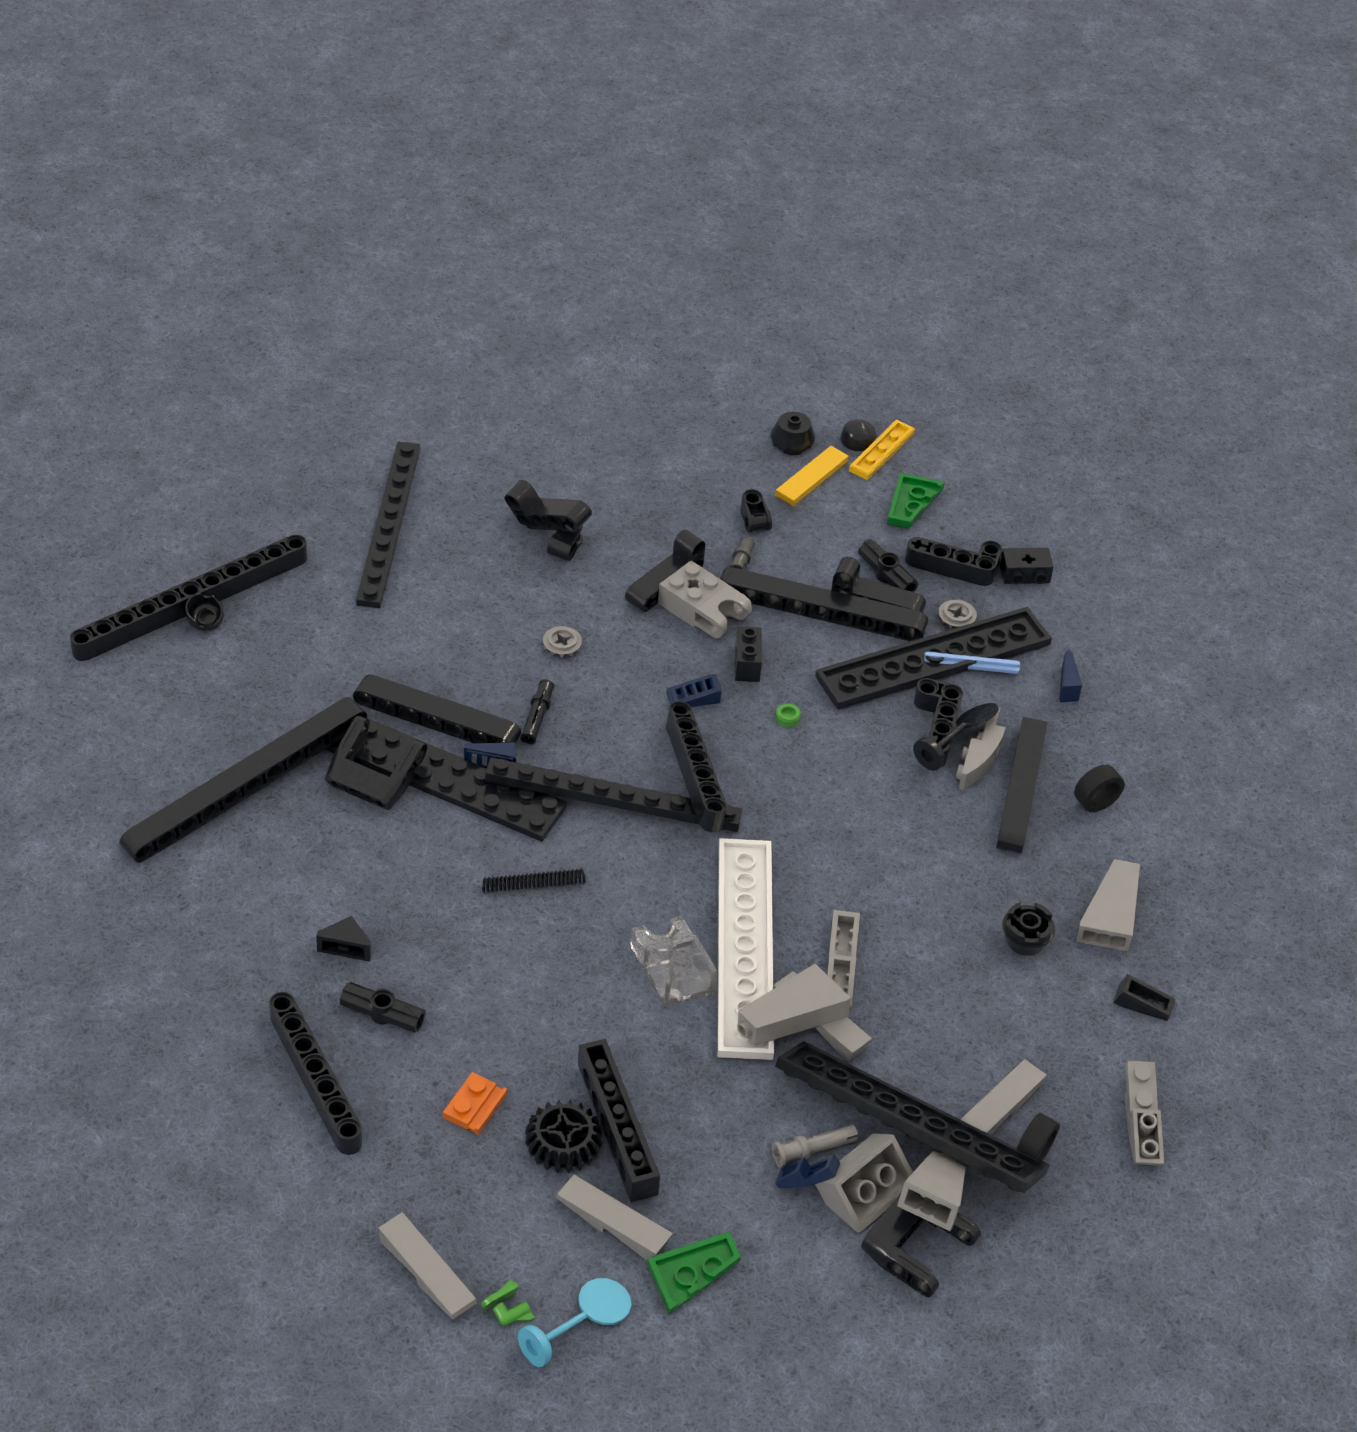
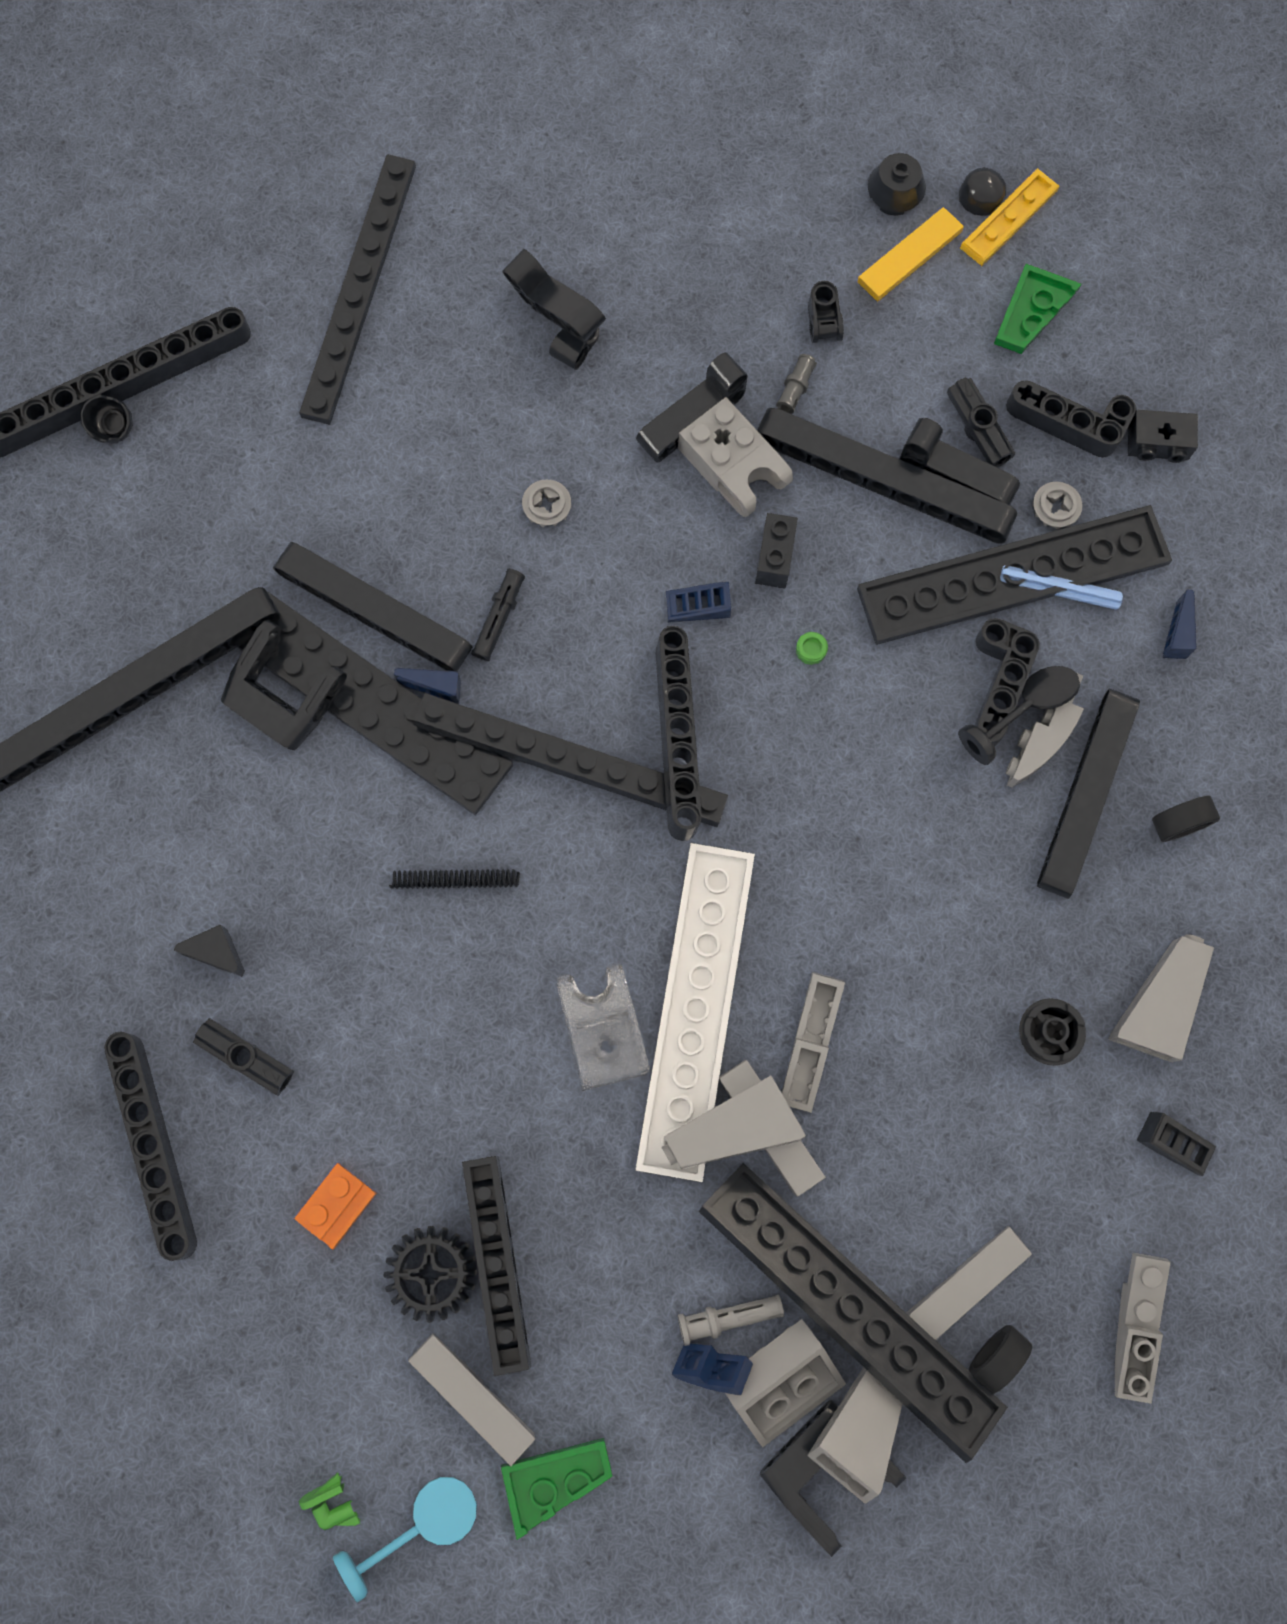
camera: 10 degrees right, 30 degrees up
light grey slope [378,1212,477,1320] -> none

